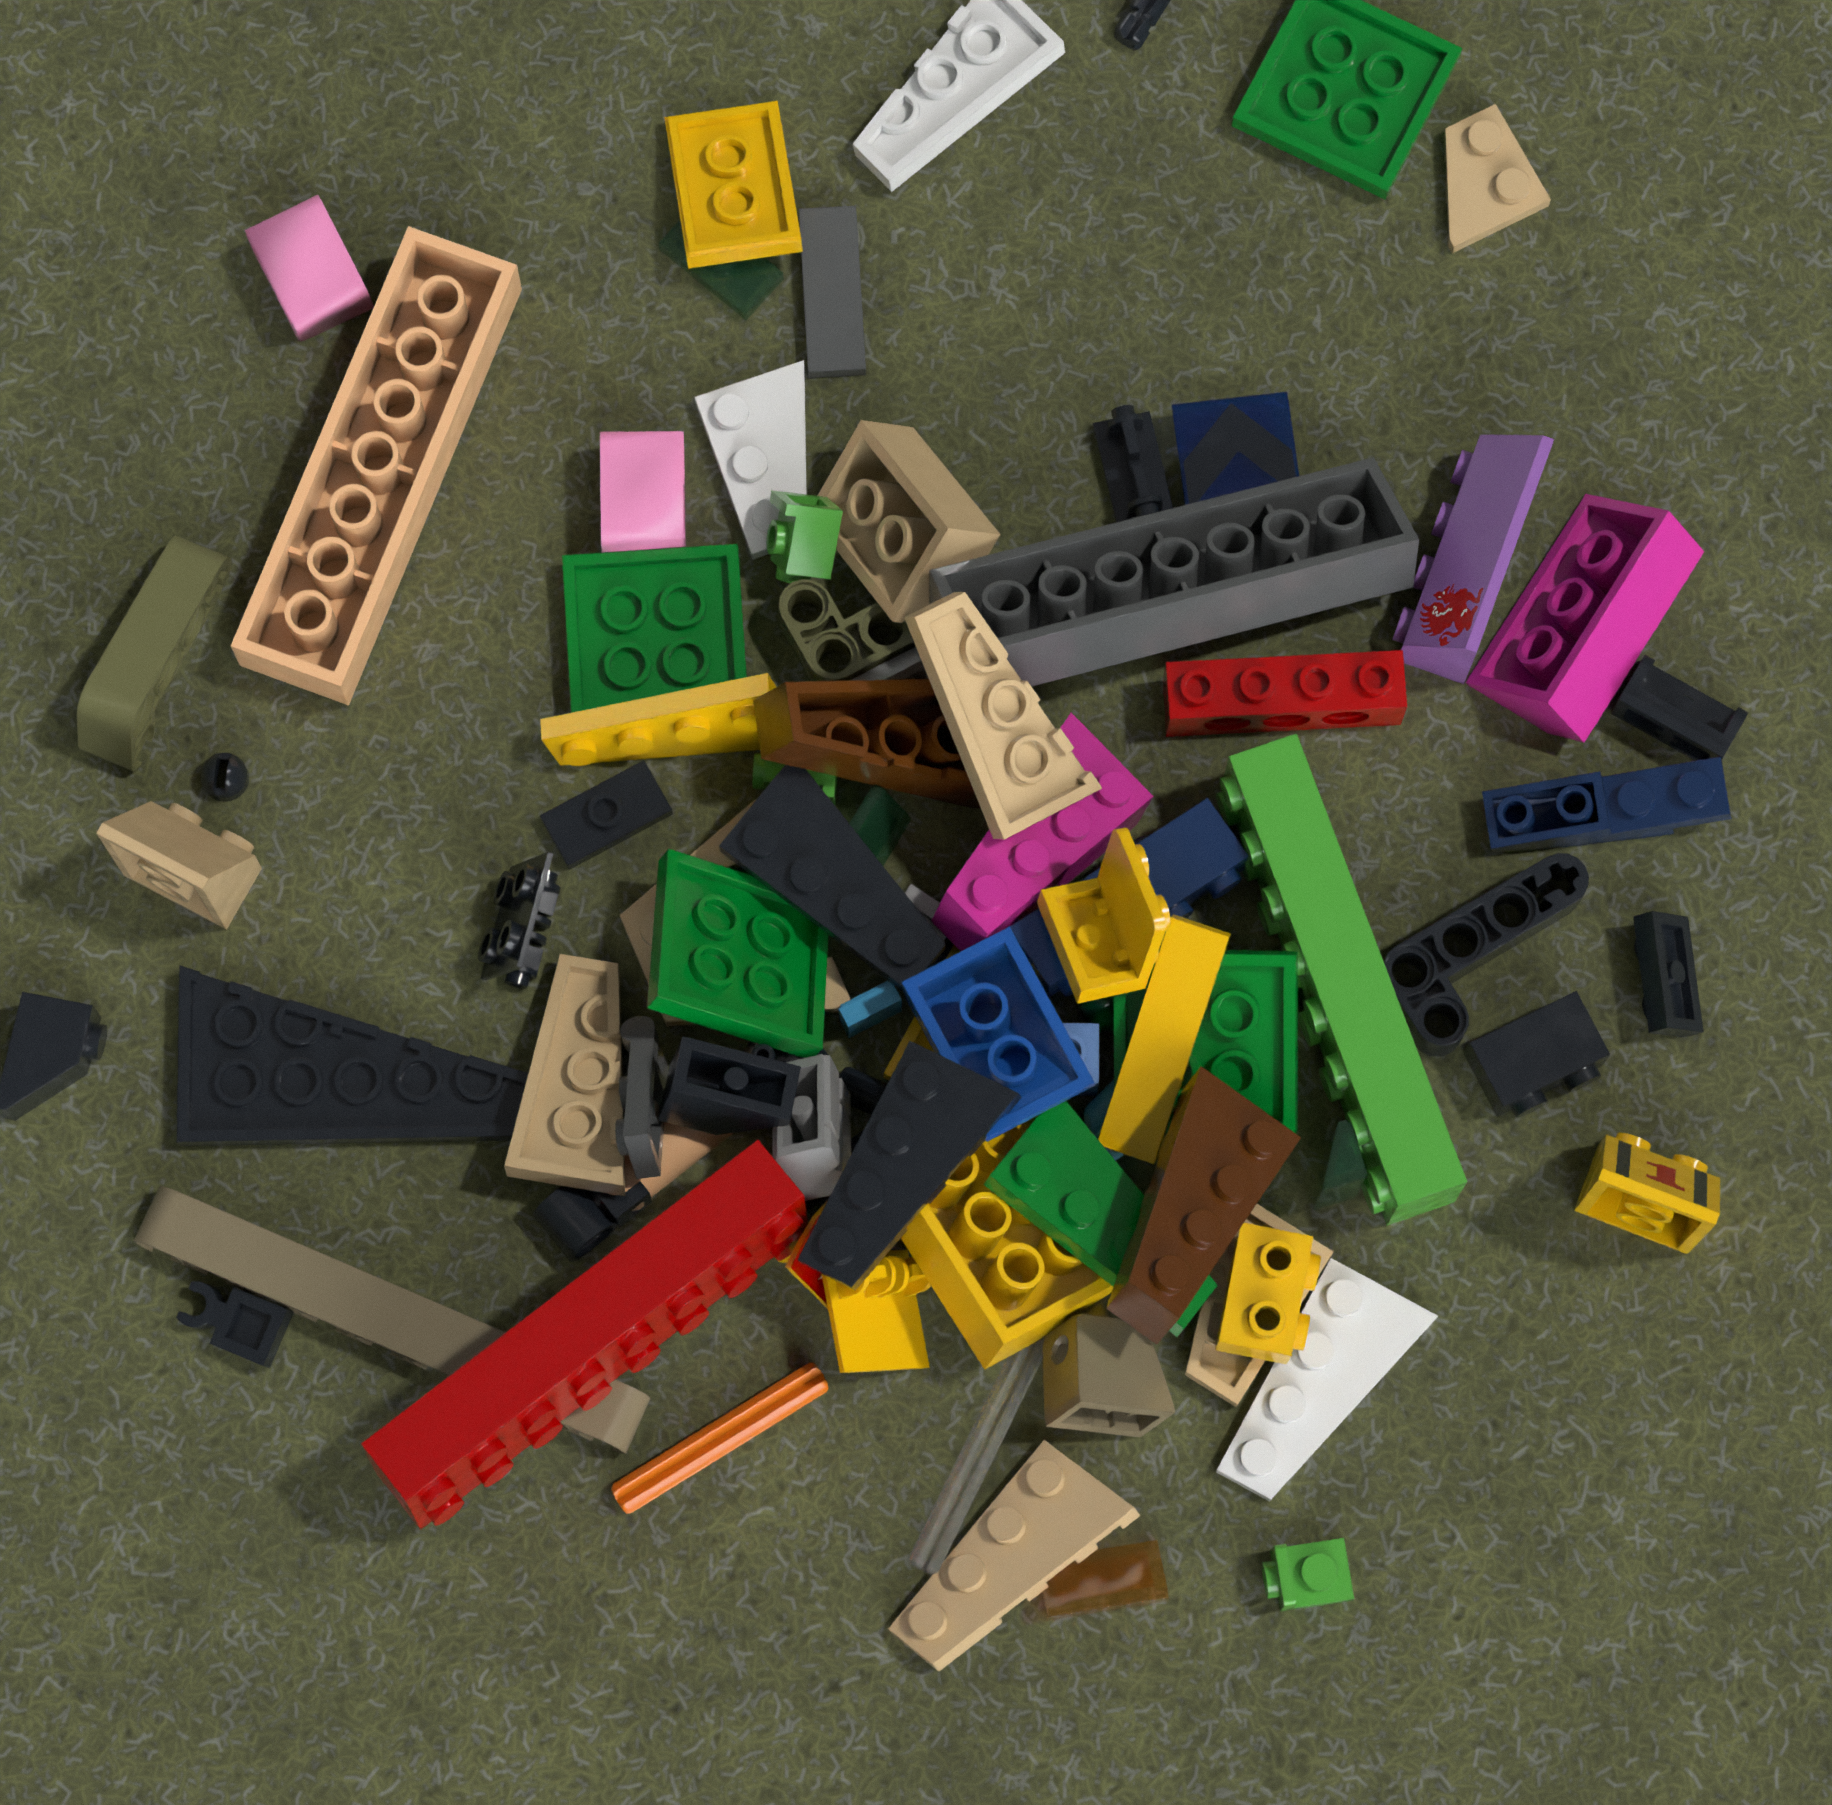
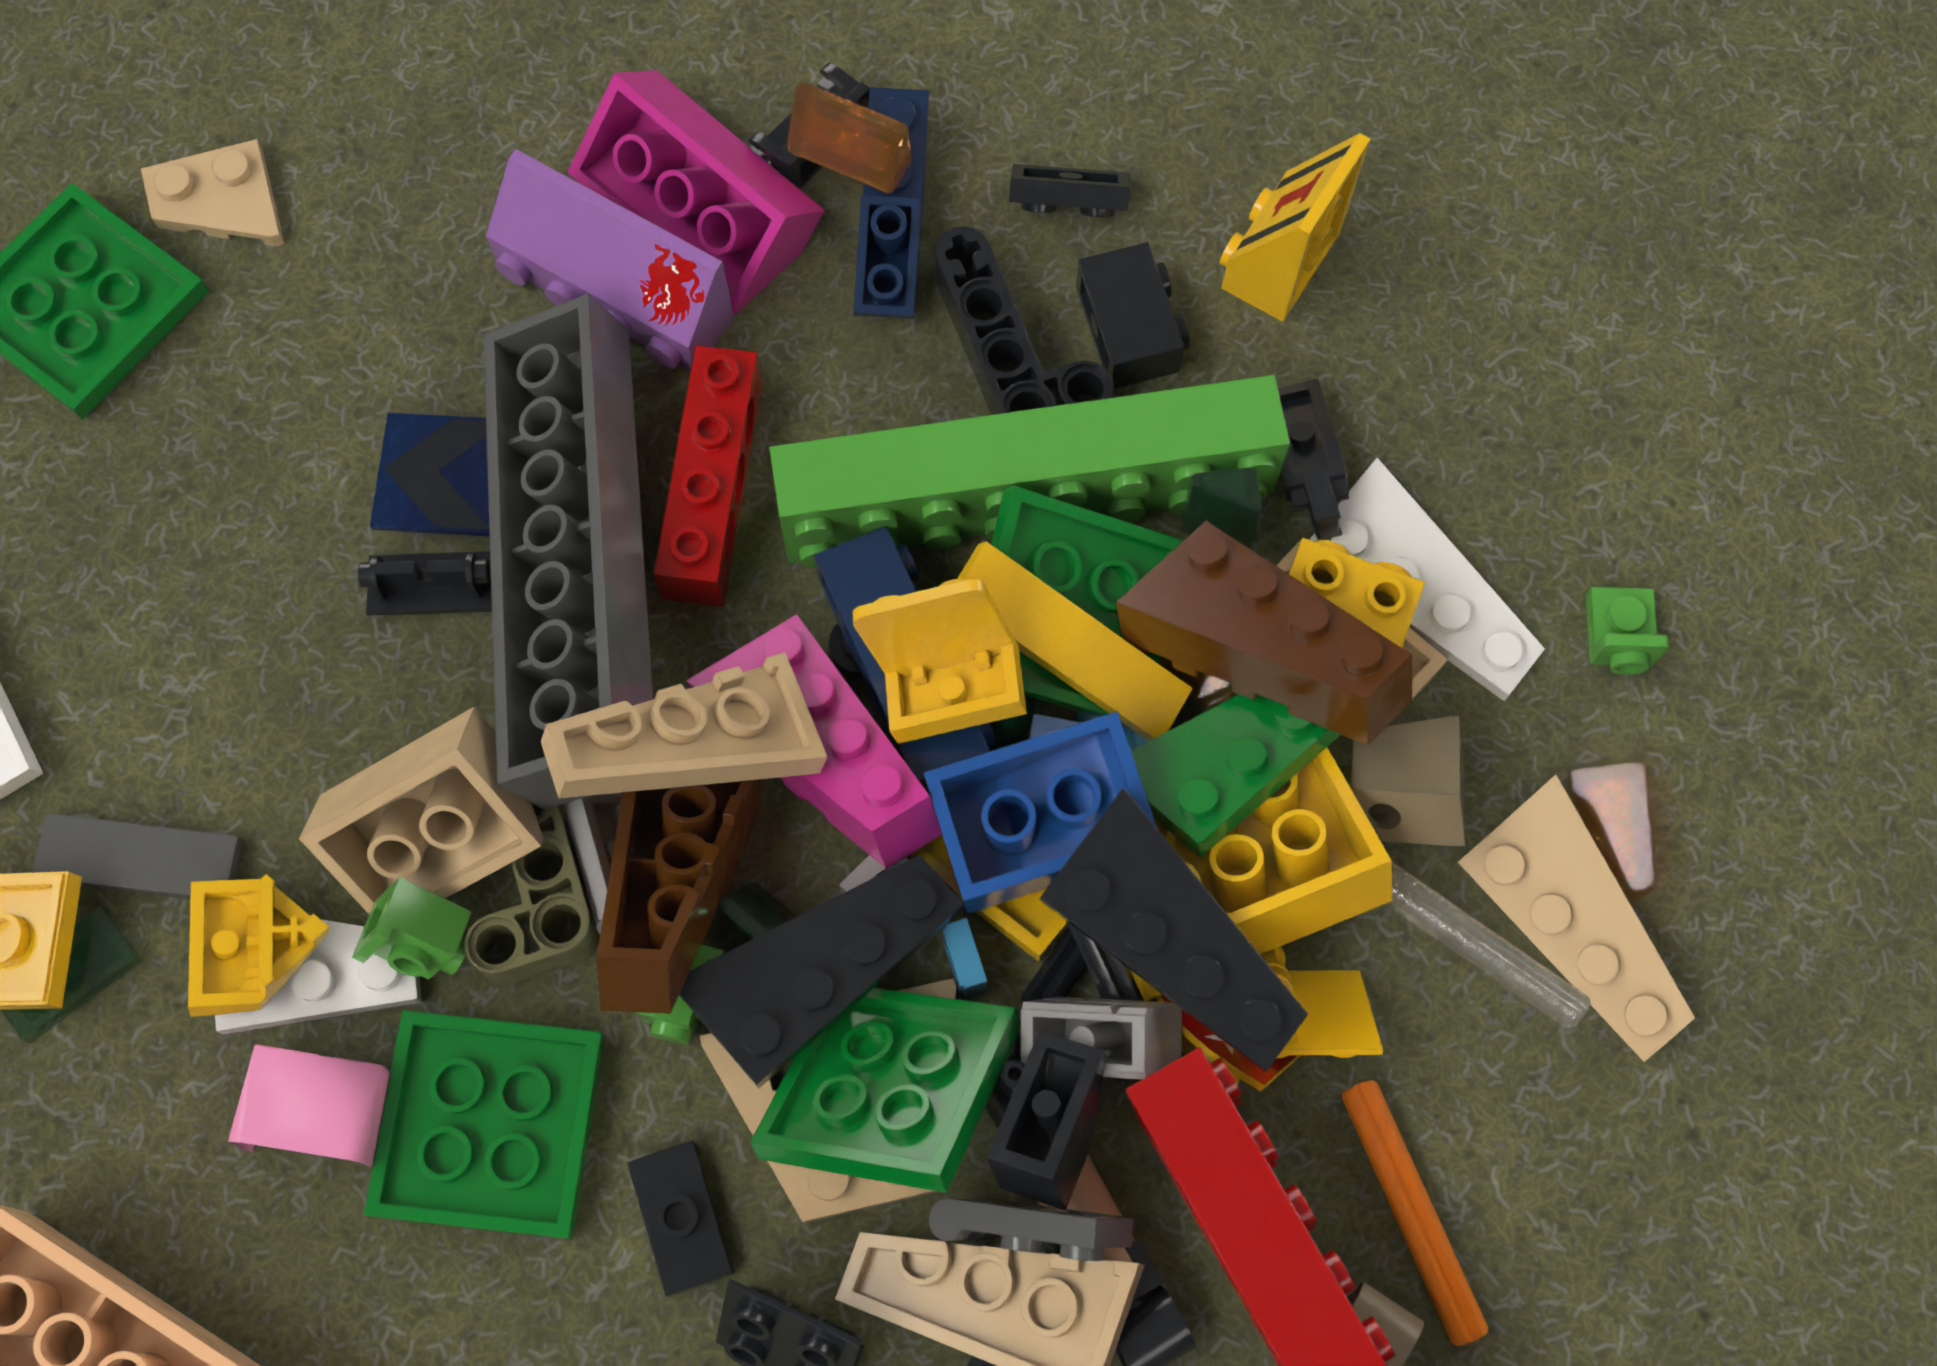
camera: 80 degrees left, 5 degrees down
yellow wing [540,673,776,766] -> none
none -> yellow slope [188,874,329,1017]
none -> clear orange slope [788,82,912,193]
none -> black hinge [1278,378,1349,540]

